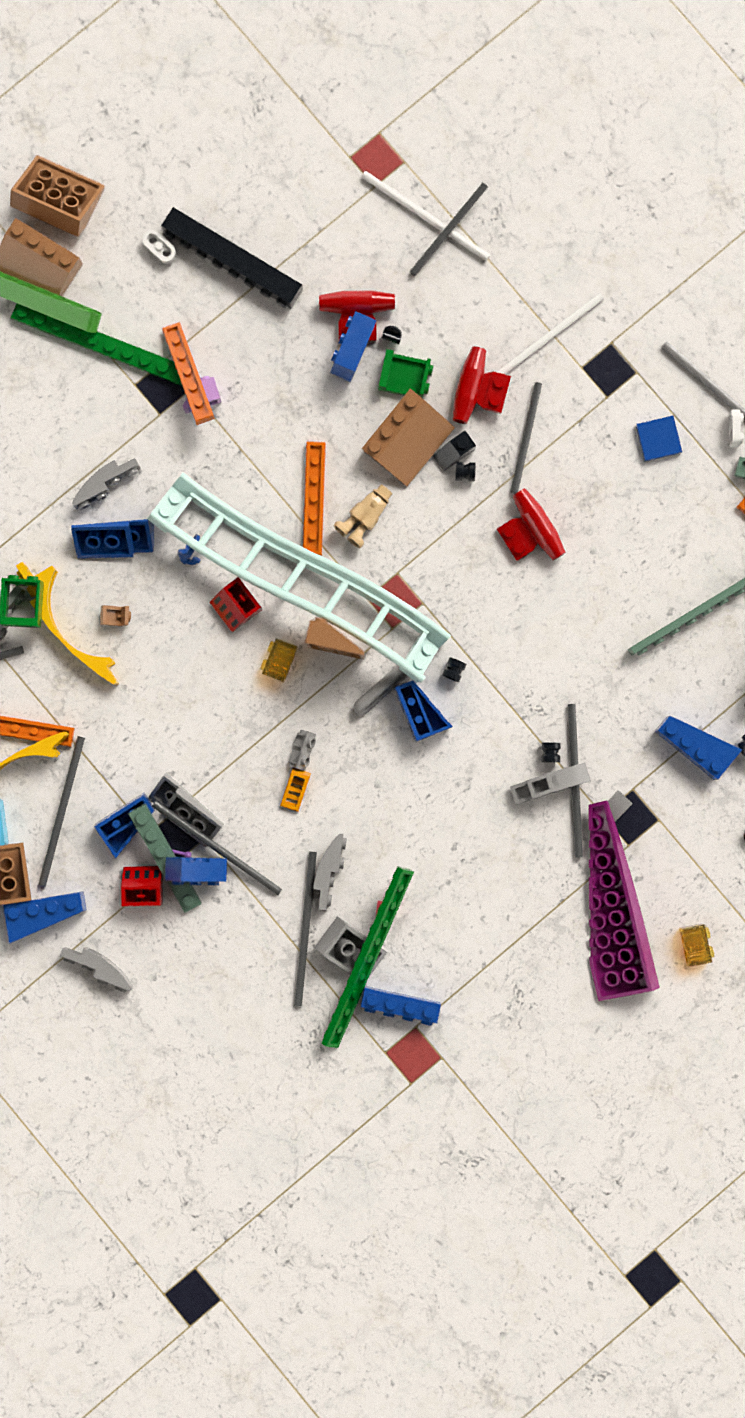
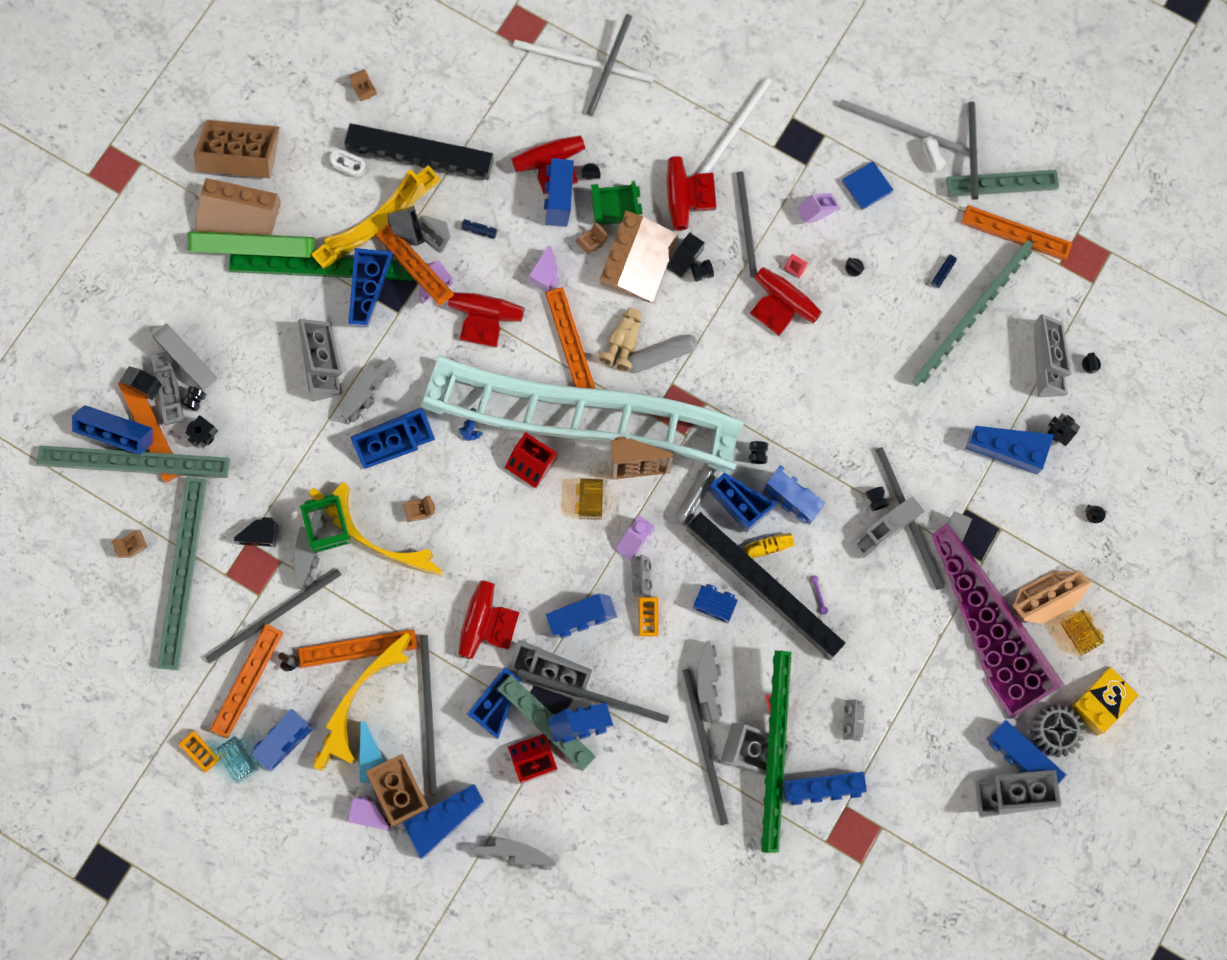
camera: 20 degrees left, 10 degrees down
none -> light grey slope [298,319,342,402]
none -> yellow slope [311,165,441,269]
none -> blue wedge [348,248,394,327]
none -> medium nougat bracket [349,69,377,101]
none -> black slope [388,206,425,246]
none -> light grey slope [418,215,450,253]
none -> red plate [448,292,524,348]
none -> red plate [458,580,520,660]
none -> dark blue axle [461,219,497,239]
none -> lavender slope [529,245,559,292]
none -> blue wedge [546,593,618,639]
none -> medium nougat bracket [575,223,608,255]
none -> lavender slope [615,515,655,561]
none -> light grey piece [625,334,697,373]
none -> black brick [686,512,846,660]
none -> blue brick [692,584,738,623]
none -> yellow hinge [744,533,794,558]
none -> wedge [763,465,825,525]
none -> coral slope [784,254,808,278]
none -> lavender slope [797,193,840,223]
none -> medium lavender hinge [811,575,828,615]
none -> light grey hinge [842,699,865,741]
none -> black plate [845,257,865,277]
none -> dark blue axle [931,254,957,288]
none -> light grey slope [975,770,1061,818]
none -> blue brick [986,720,1066,784]
none -> light nougat wedge [1013,570,1091,624]
none -> light grey gear [1030,703,1085,758]
none -> yellow slope [1069,667,1139,736]

